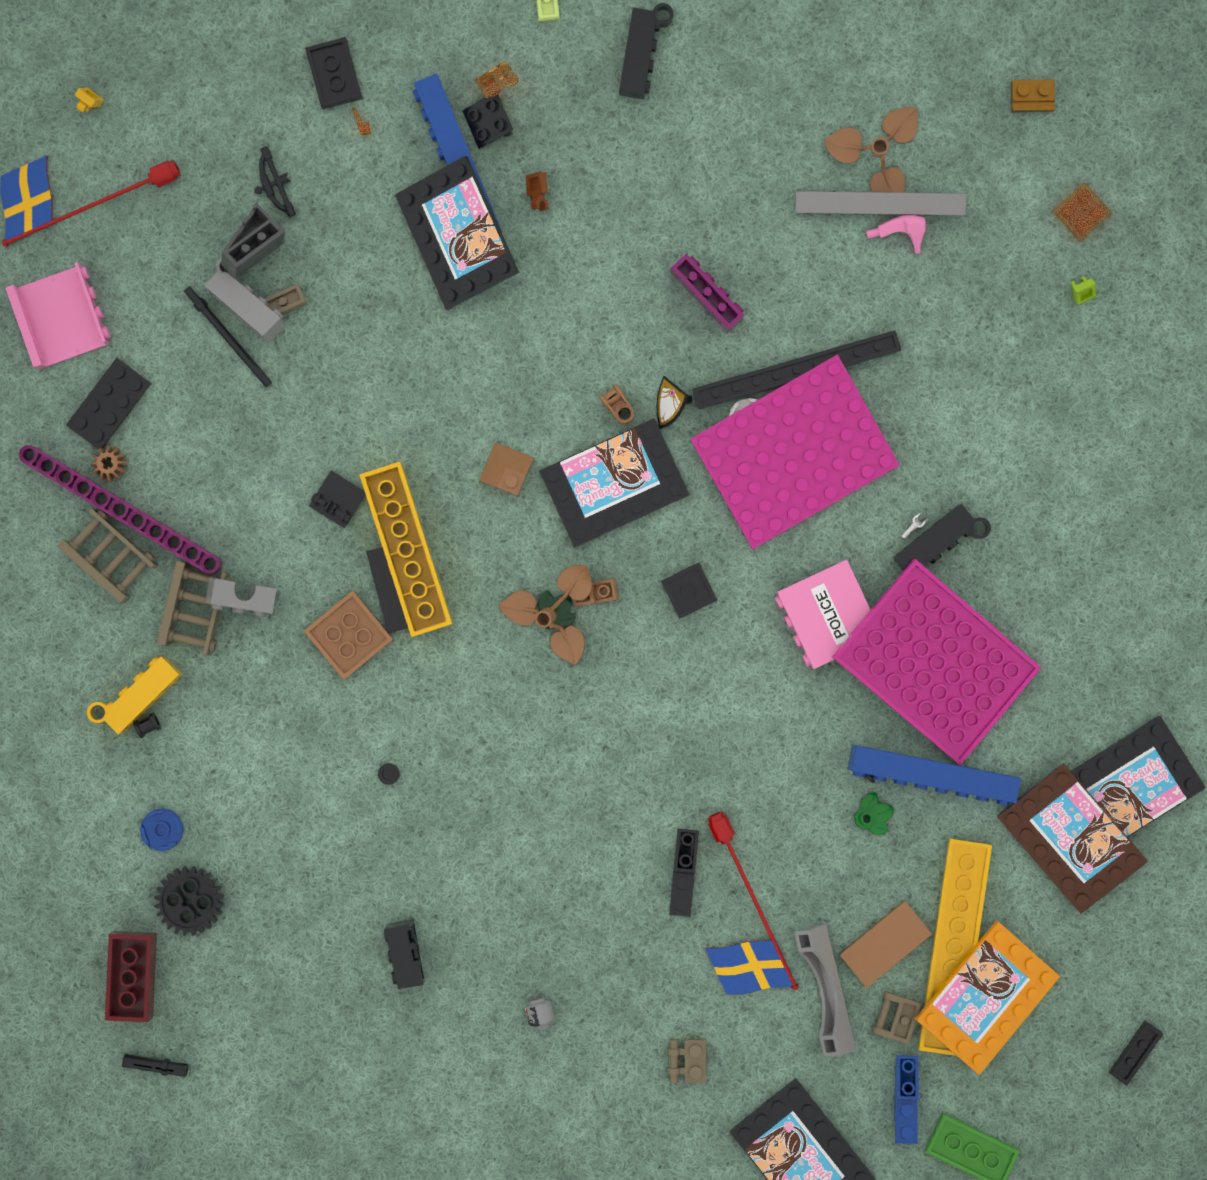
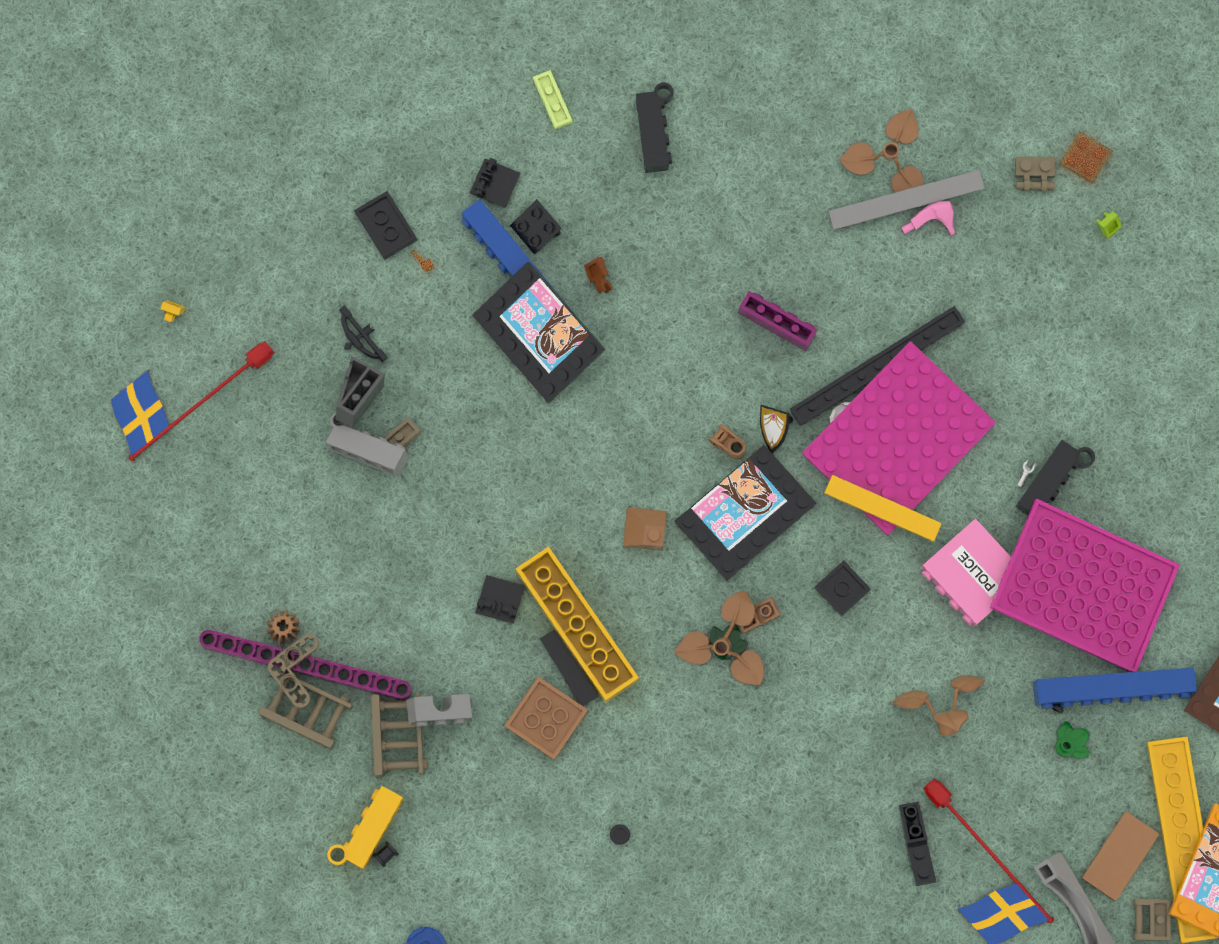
camera: 20 degrees left, 10 degrees down
bright pink panel [6,262,111,370] -> none
black plate [66,358,152,449] -> none
black bar [184,286,272,388] -> none
clear orange plate [475,62,519,99] -> none
pearl gold plate [1011,80,1055,112] -> none
none -> dark tan beam [268,634,319,709]
none -> black hinge [470,158,521,208]
none -> yellow tile [824,475,942,542]
none -> medium nougat plant [892,675,985,736]
none -> dark tan plate [1015,156,1055,192]

